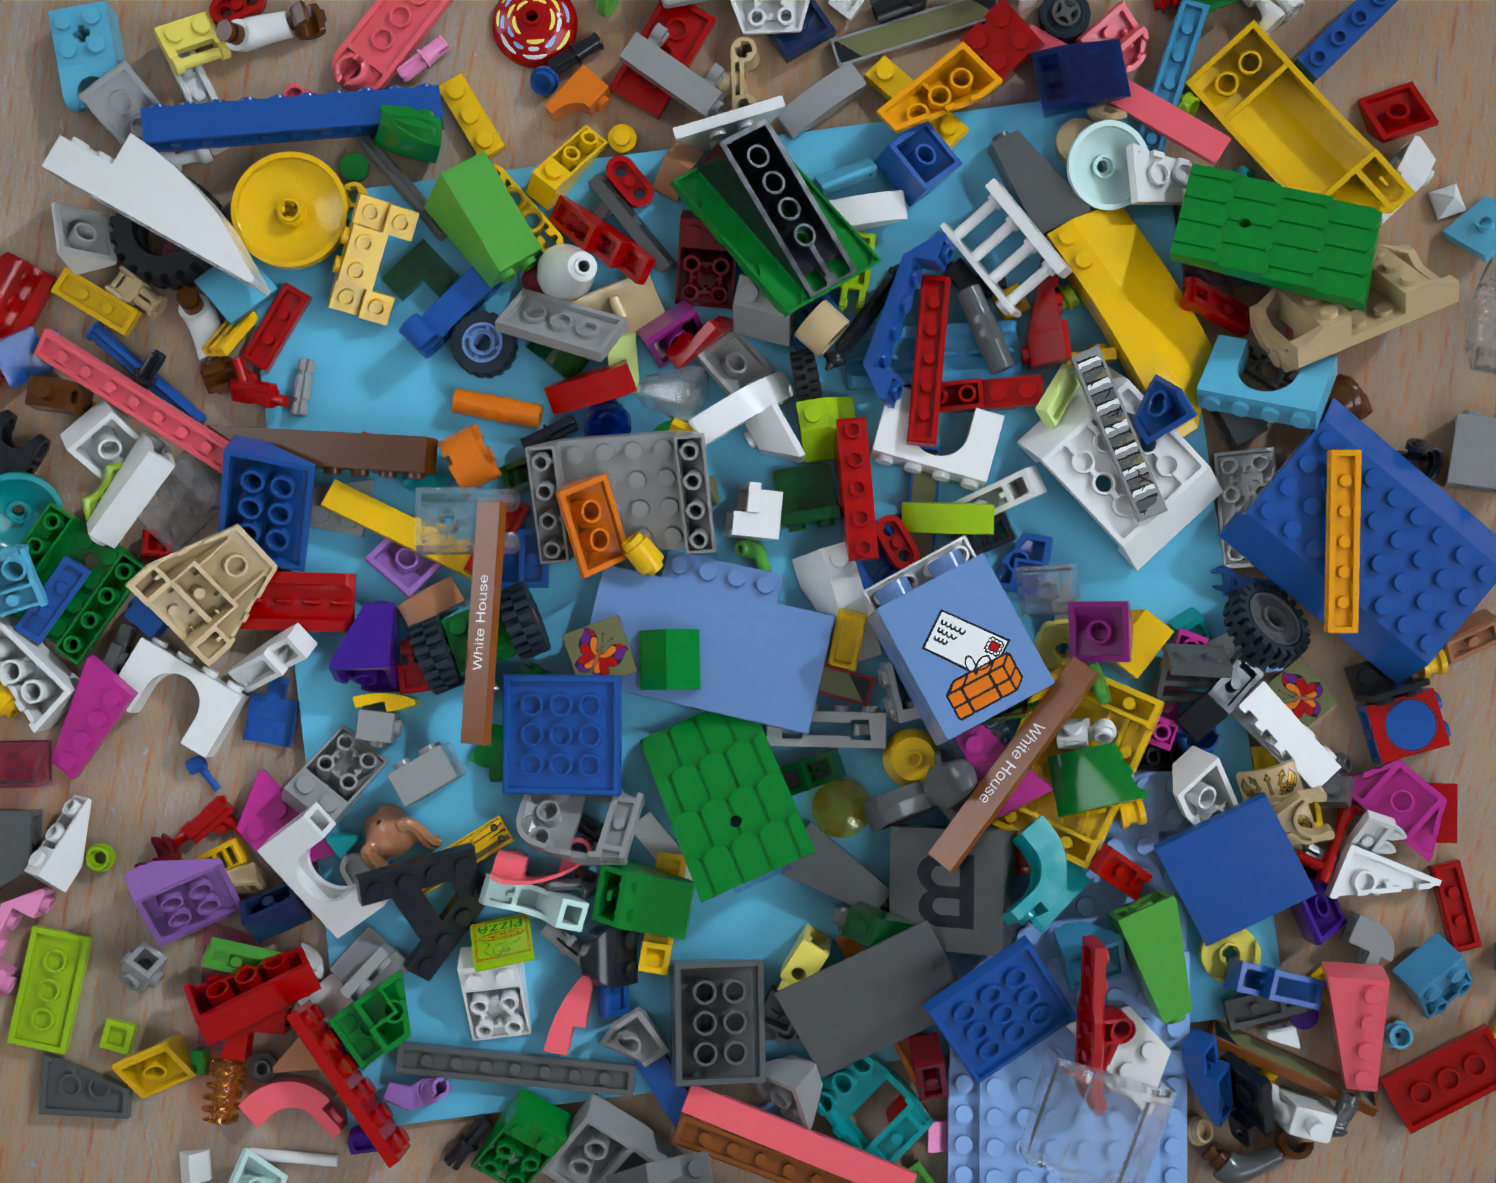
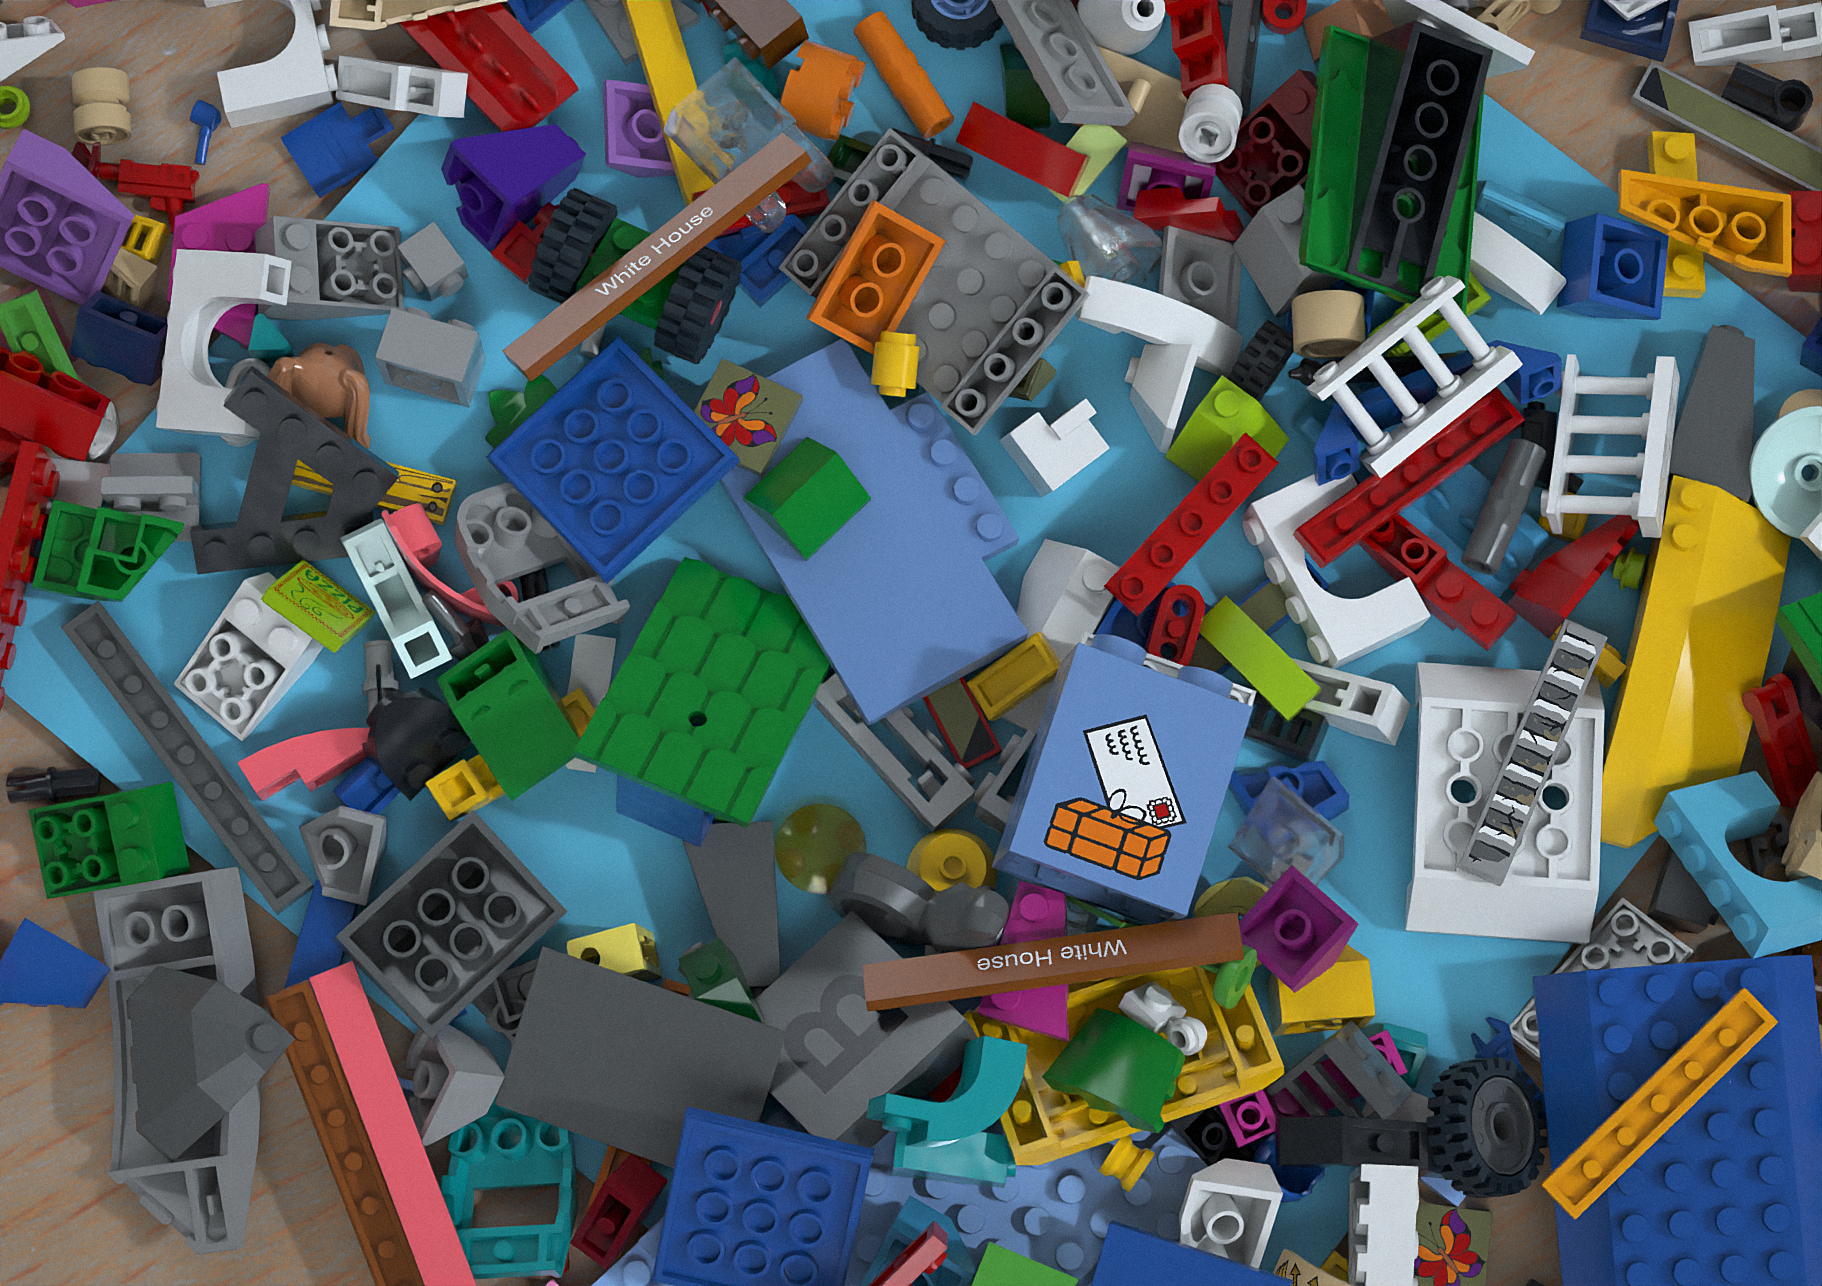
camera: 35 degrees right, 10 degrees down
yellow slope [353,693,421,712] -> none
medium lavender arm [383,1076,450,1110] -> none
nougat slope [397,576,465,628] -> none
clear blue hair [584,398,632,437] -> none
bright green arm [734,538,772,572] -> none
dark green bracket [773,462,841,532] -> none
light grey slope [775,61,867,140] -> none
dark green slope [780,747,847,796] -> none
yellowish green tile [1035,364,1080,429] -> none
red plate [1088,843,1153,902] -> none
blue slope [1132,374,1197,445] -> none
none -> tan wheel [71,67,132,146]
none -> white wheel [1179,84,1243,163]
none -> white fence [1306,275,1523,478]

